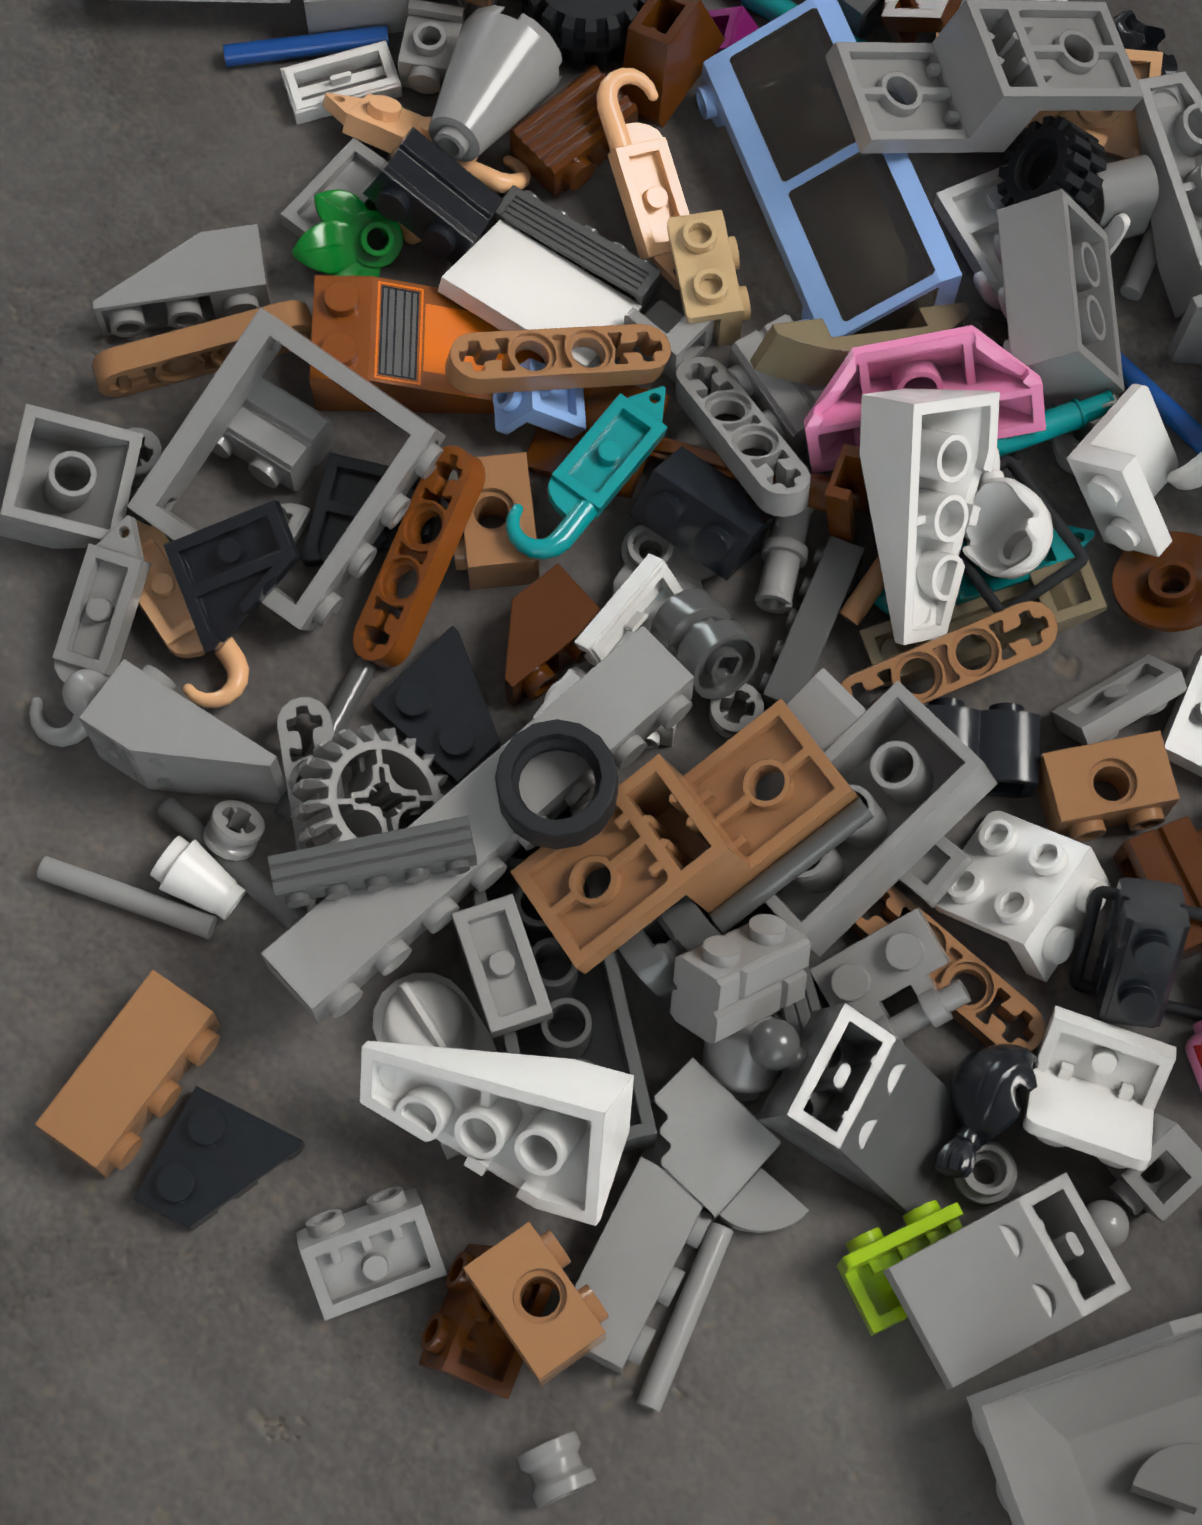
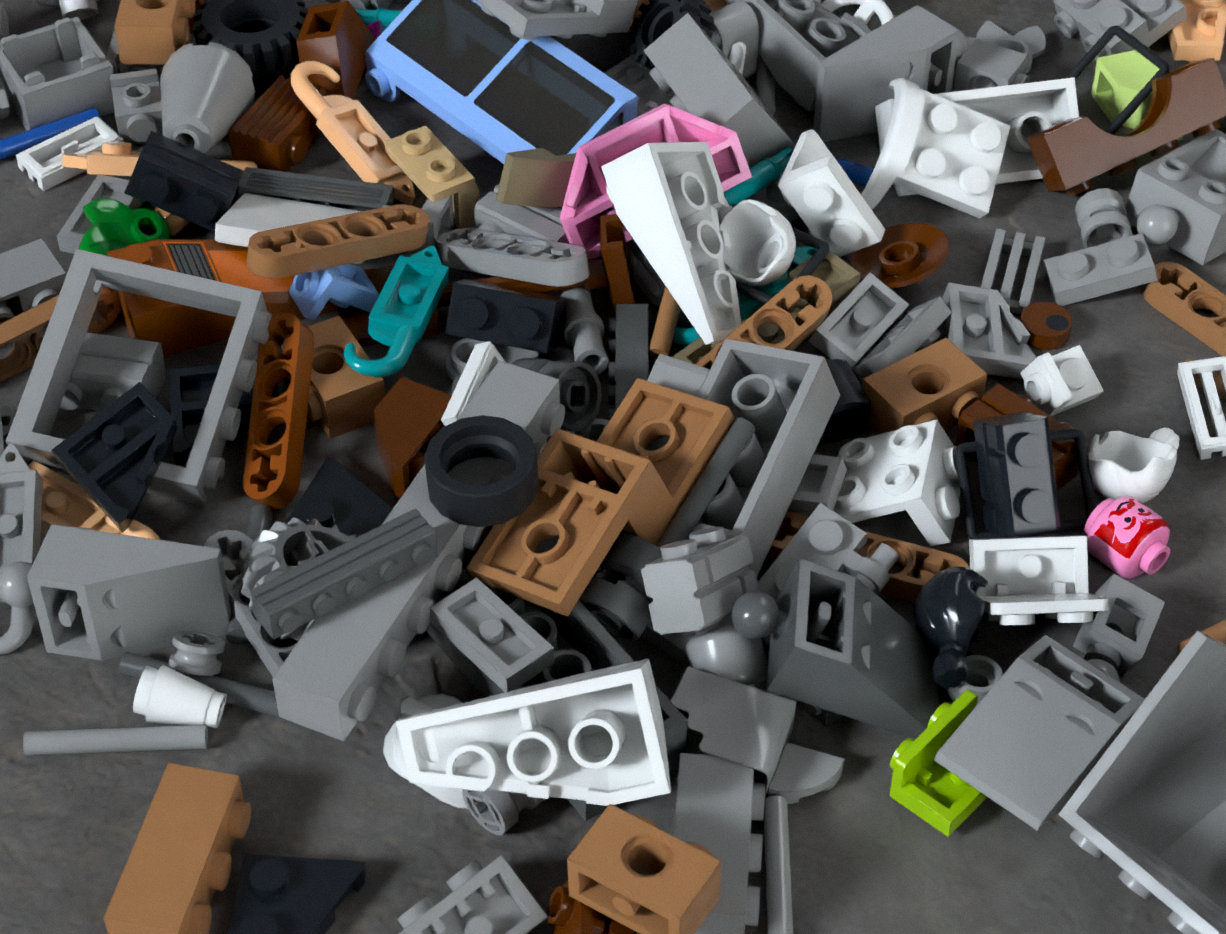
camera: 20 degrees left, 25 degrees down
none -> light grey plate [809,273,910,369]

